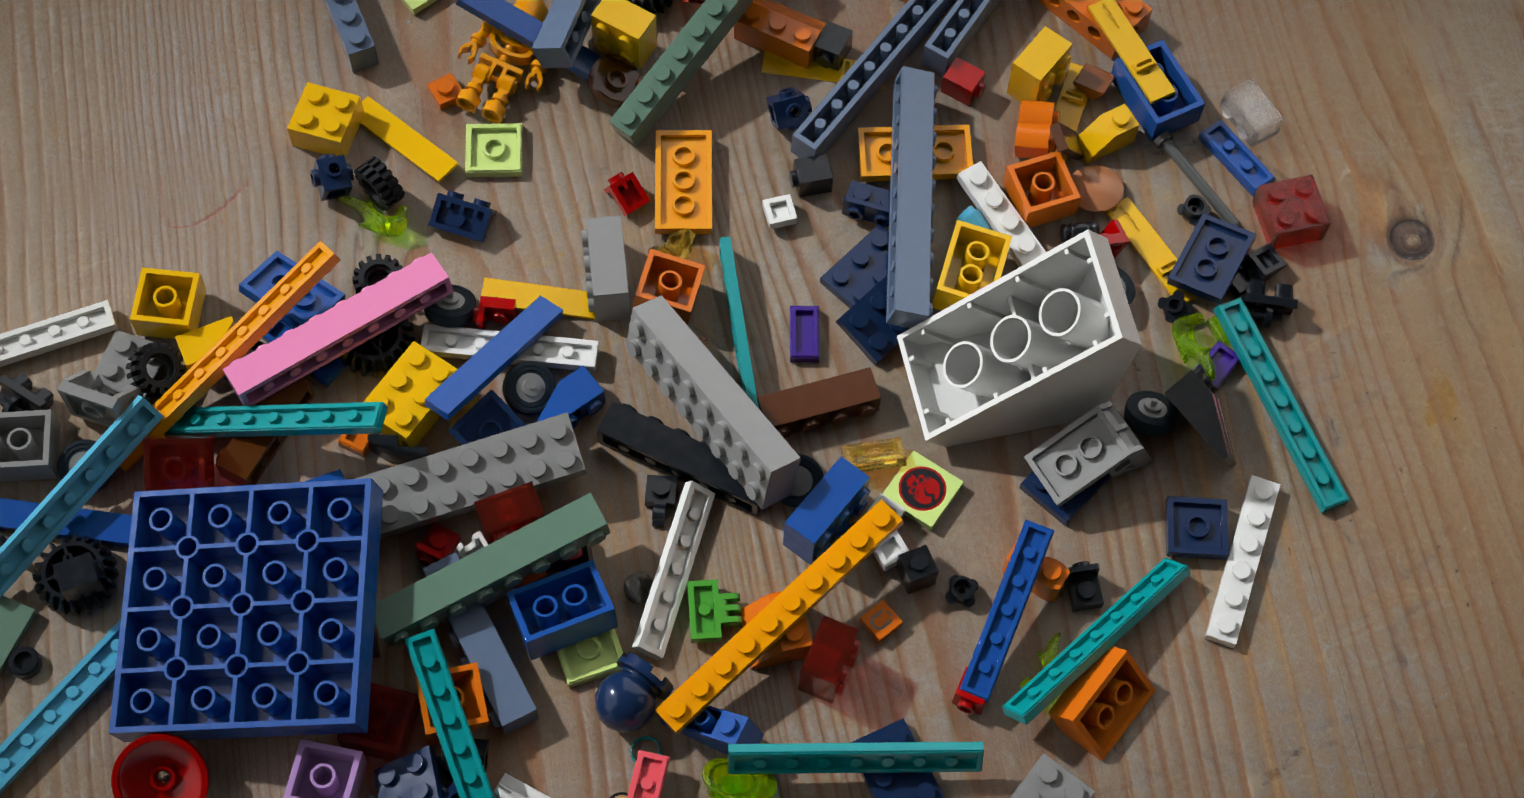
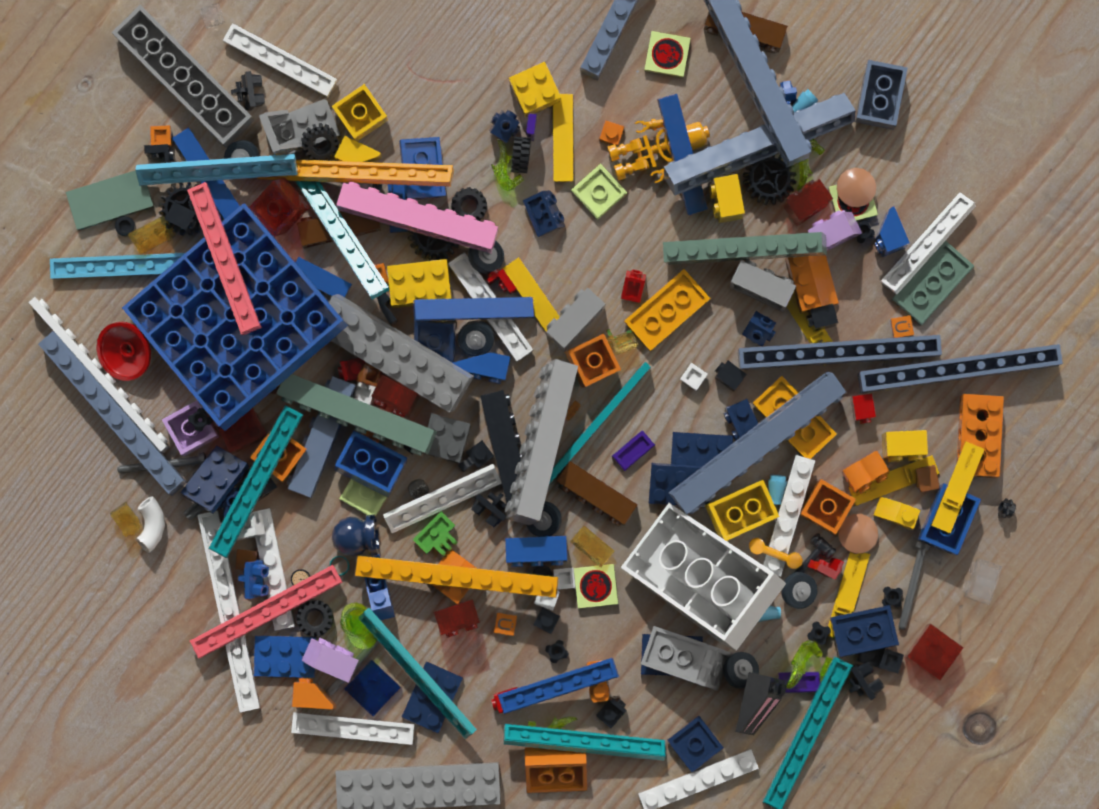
camera: 55 degrees right, 20 degrees up
reddish brown tile [588,54,642,108] -> none
reddish brown tile [1050,122,1085,160] -> none
blue tile [1198,119,1276,197] -> none
none -> clear yellow bracket [128,216,175,254]
none -> coral tile [187,182,261,335]
none -> black plate [188,408,212,432]
none -> dark orange slope [356,363,383,388]
none -> dark grey brick [422,413,471,464]
none -> black hips [471,492,507,528]
none -> dark purple tile [526,114,537,141]
none -> light grey brick [729,259,796,312]
none -> black plate [998,498,1016,518]

